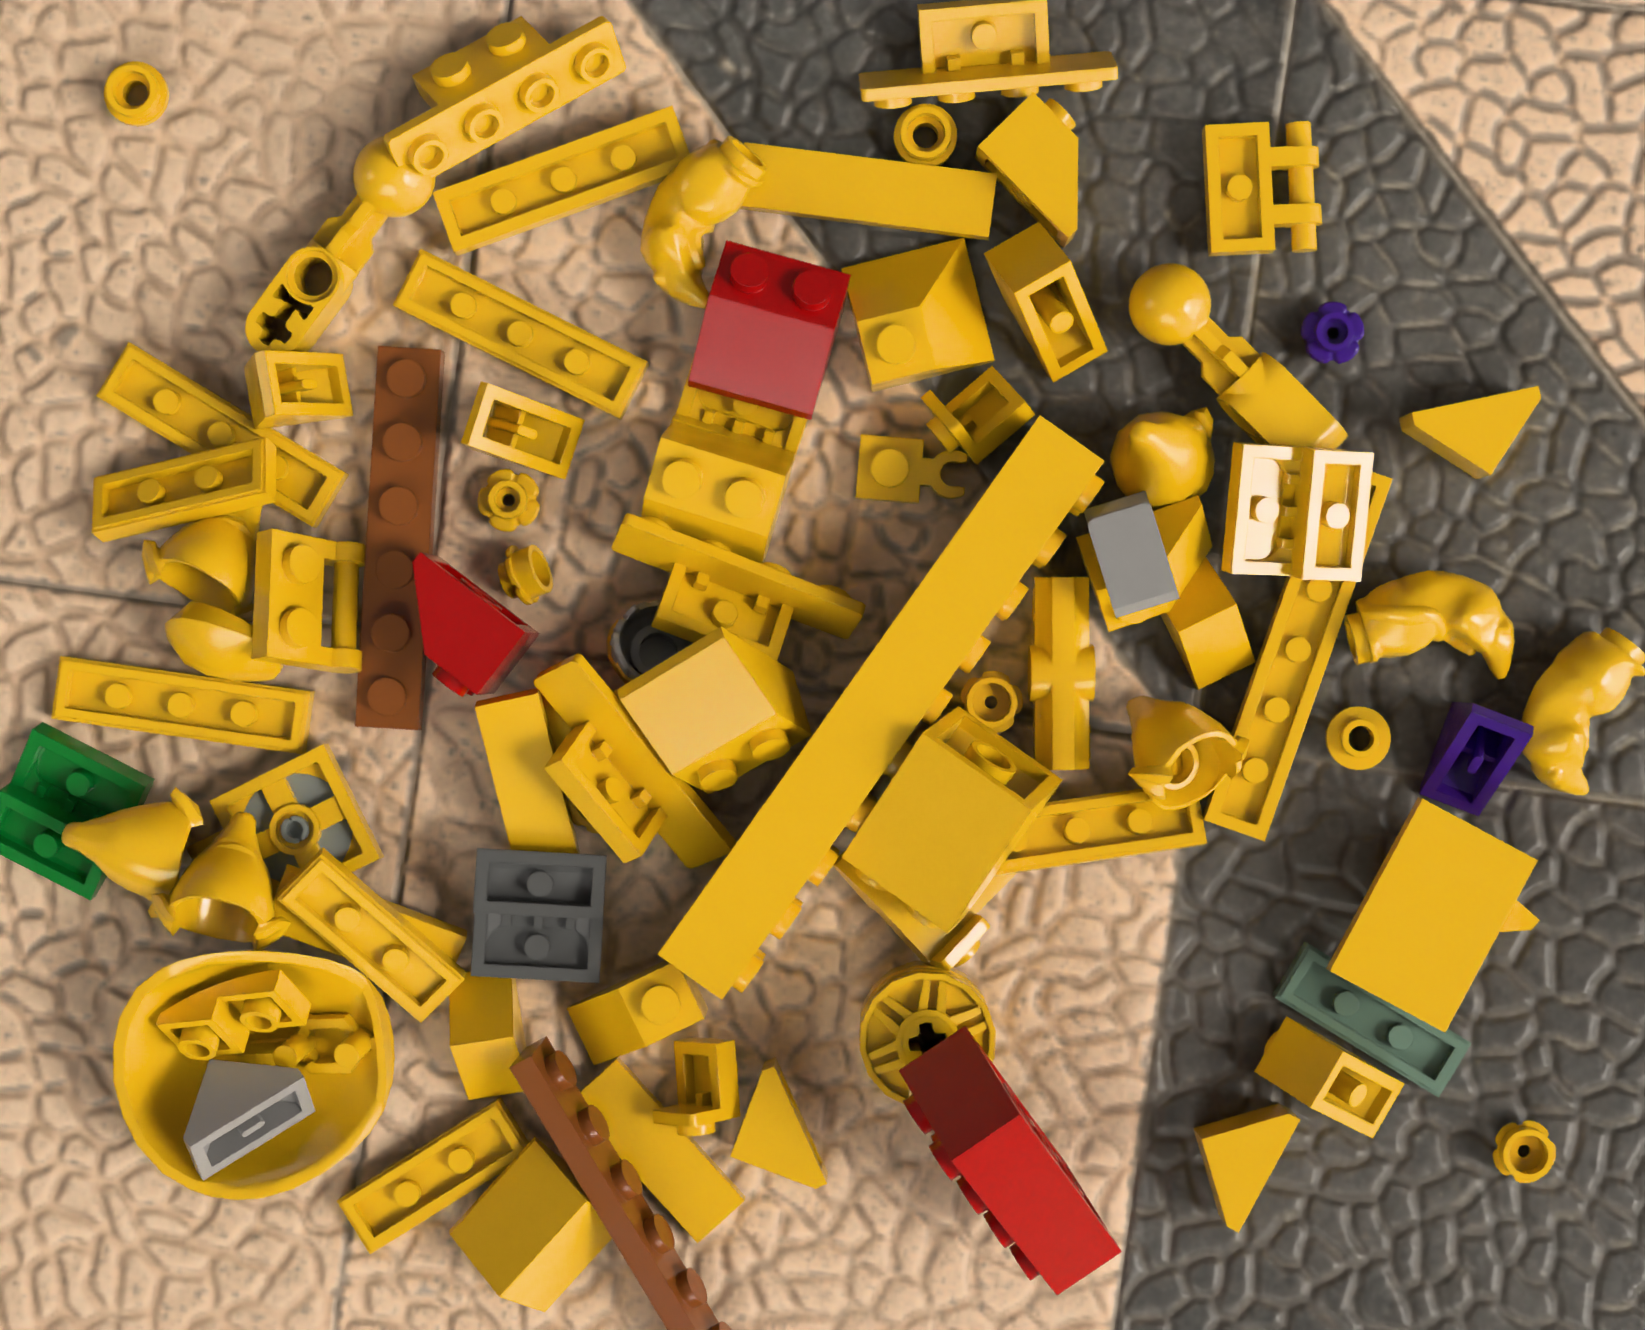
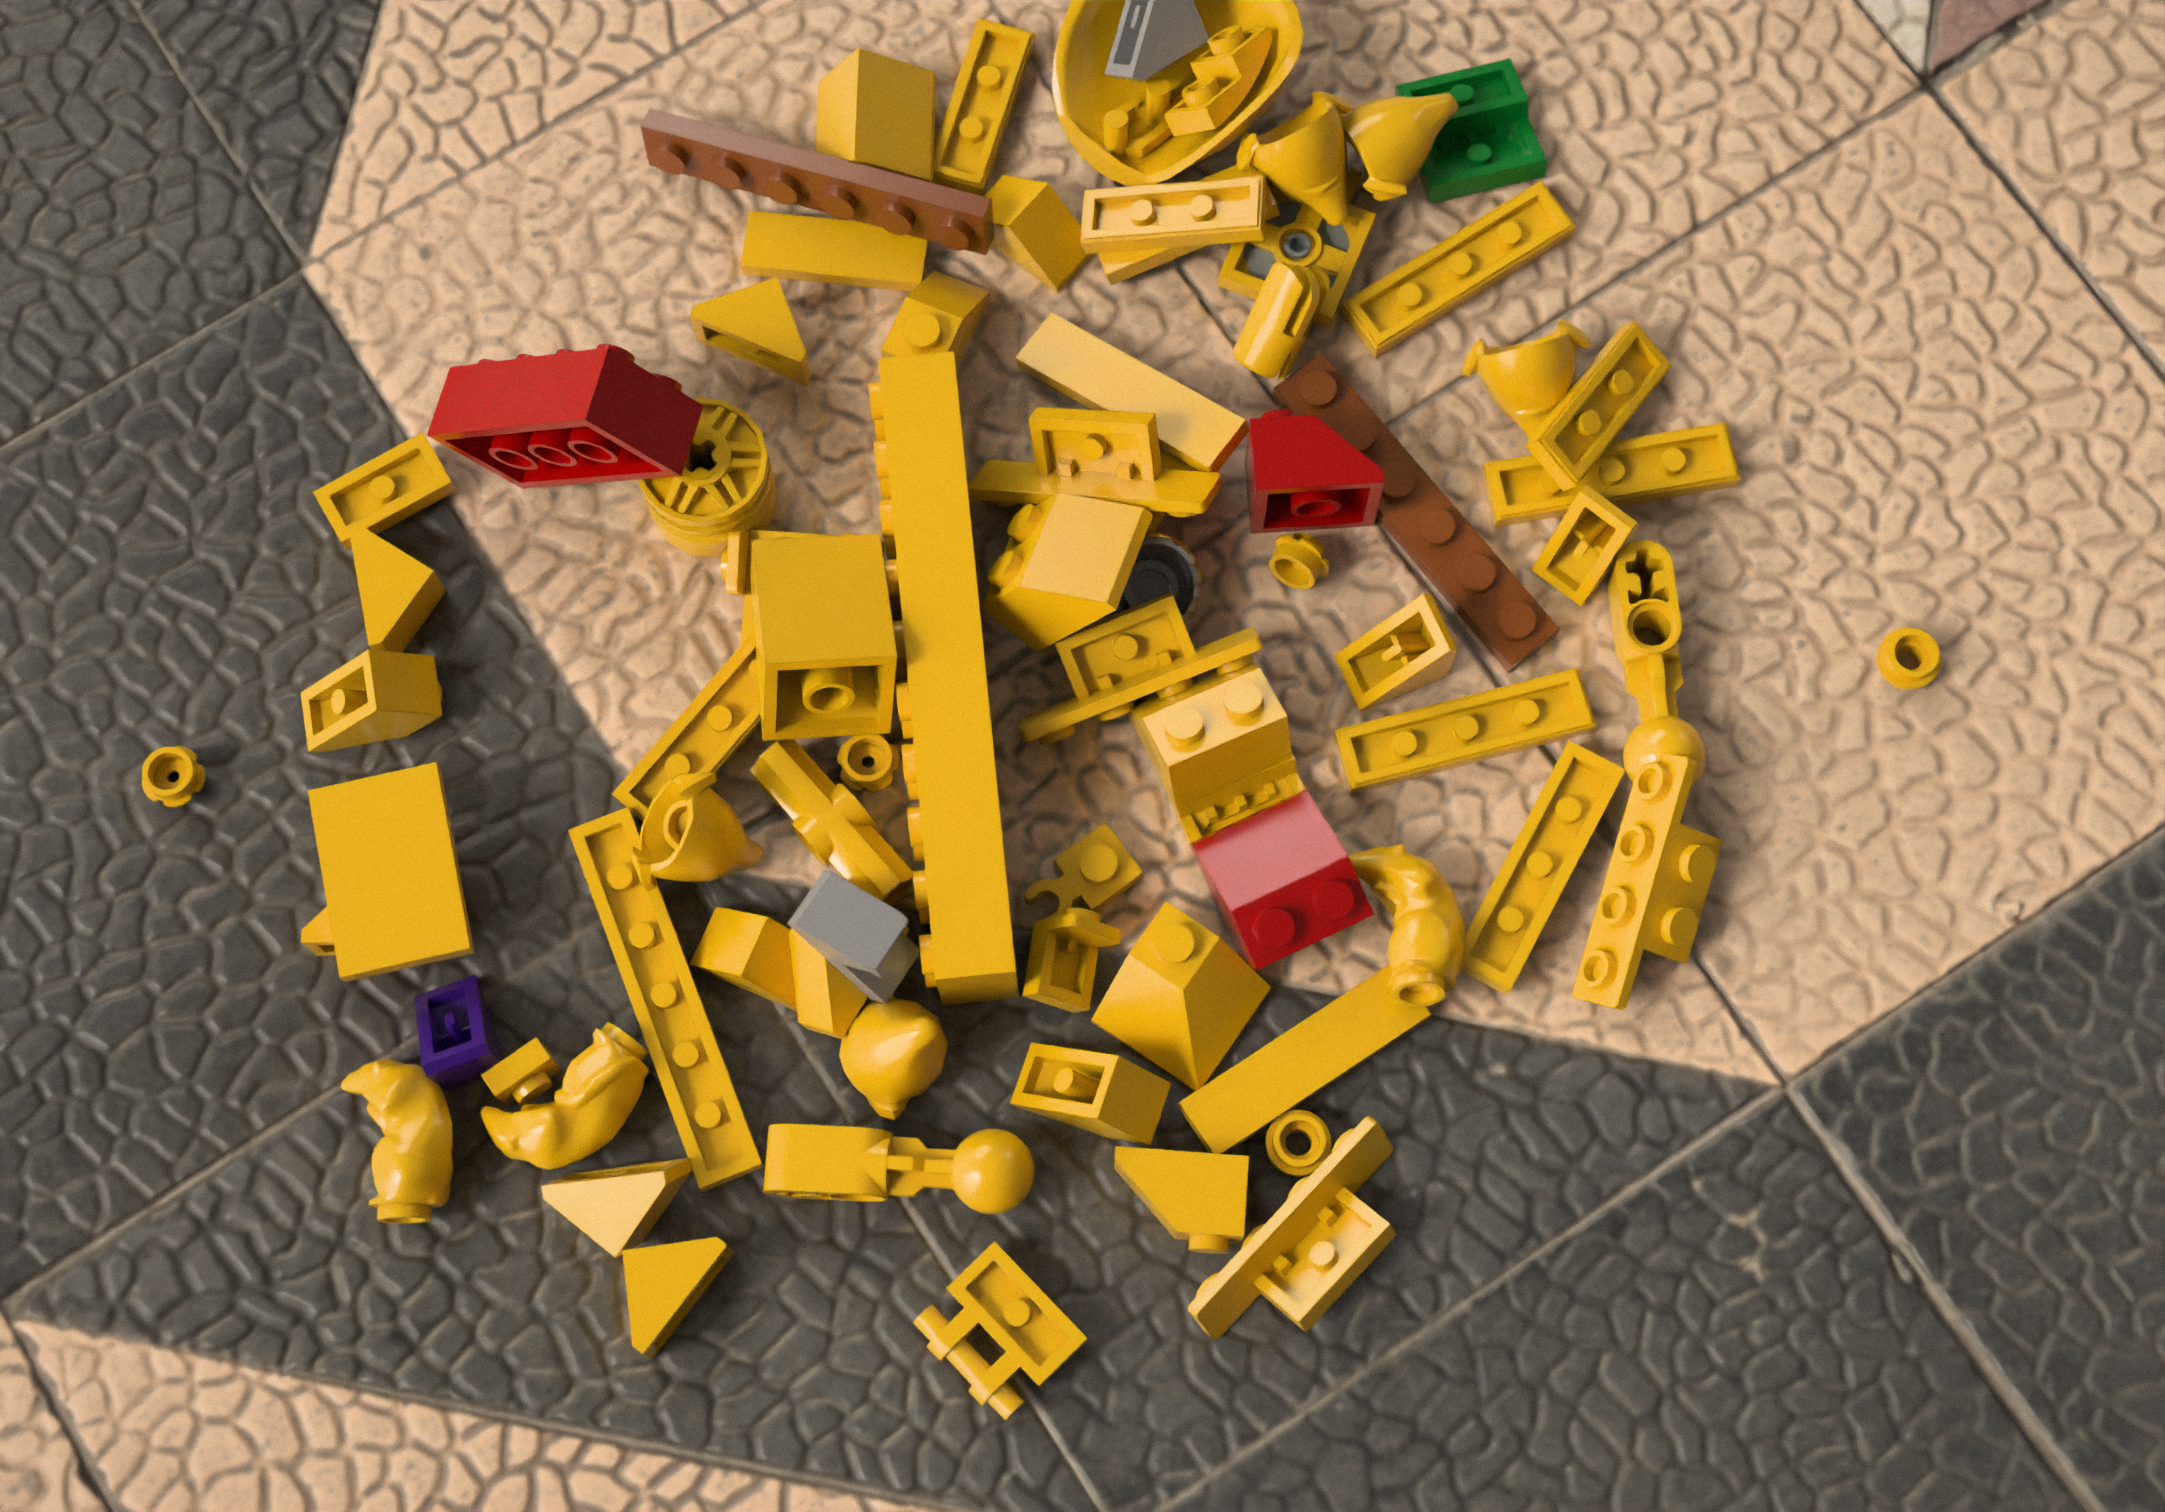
camera: 140 degrees right, 15 degrees down
yellow hat [165,601,284,682] -> none
yellow plate [251,528,366,674] -> none
dark grey slope [471,848,607,983] -> none
yellow plate [477,469,540,532] -> none
yellow bracket [652,1037,741,1136] -> none
yellow slope [1221,442,1374,582] -> none
sand green tile [1272,941,1472,1098] -> none
dark purple plate [1301,301,1364,364] -> none
yellow plate [1325,706,1391,770] -> none
none -> yellow plate [313,432,457,551]
none -> yellow plate [481,1037,562,1107]
none -> yellow slope [541,1158,692,1258]
none -> yellow arm [1232,262,1330,380]

